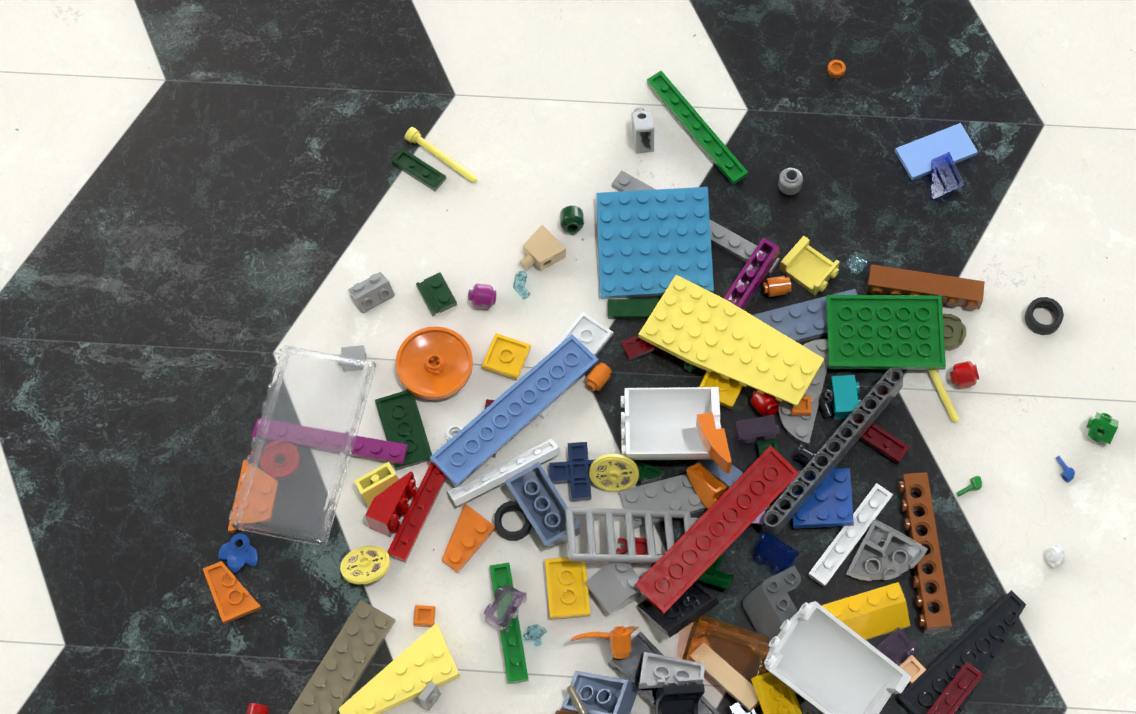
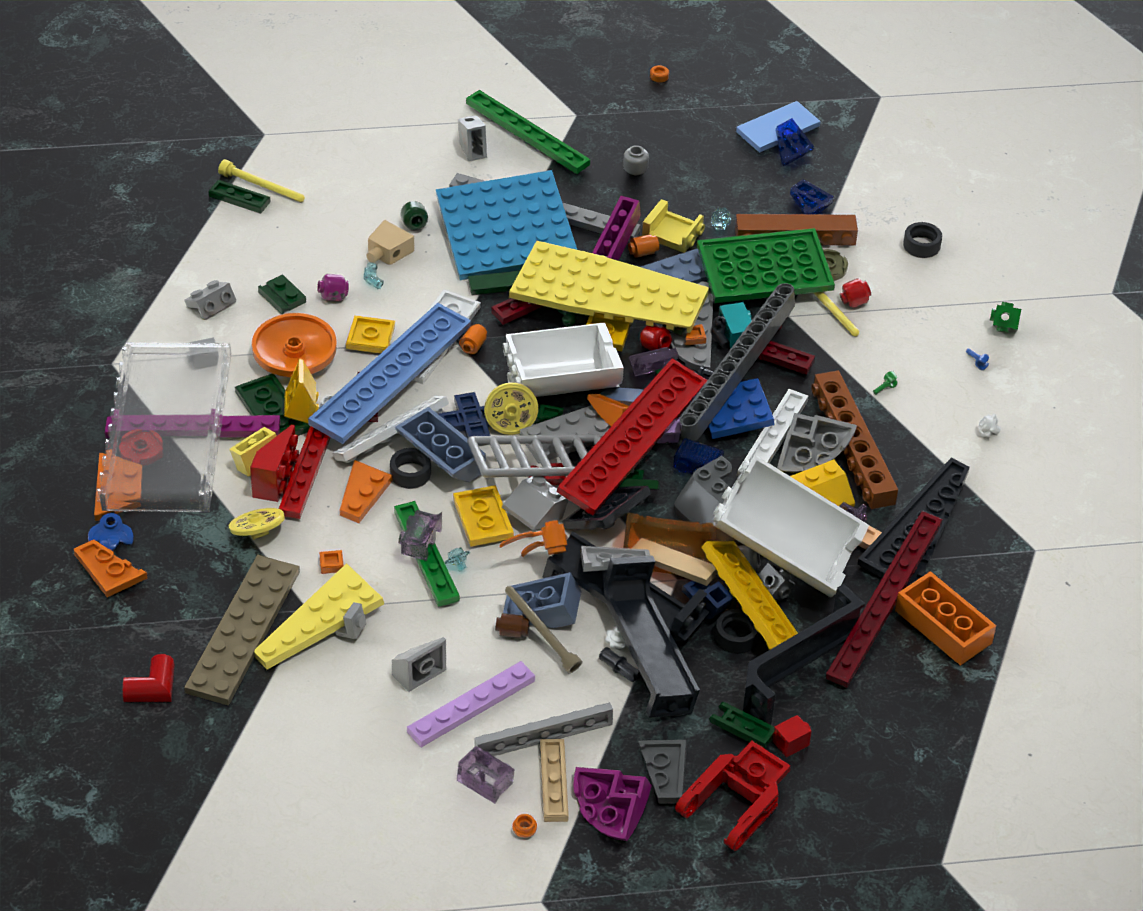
camera: 15 degrees left, 20 degrees down
orange slope [696,413,732,473] -> none
none -> yellow slope [284,359,319,423]
none -> clear blue wing [790,179,834,214]

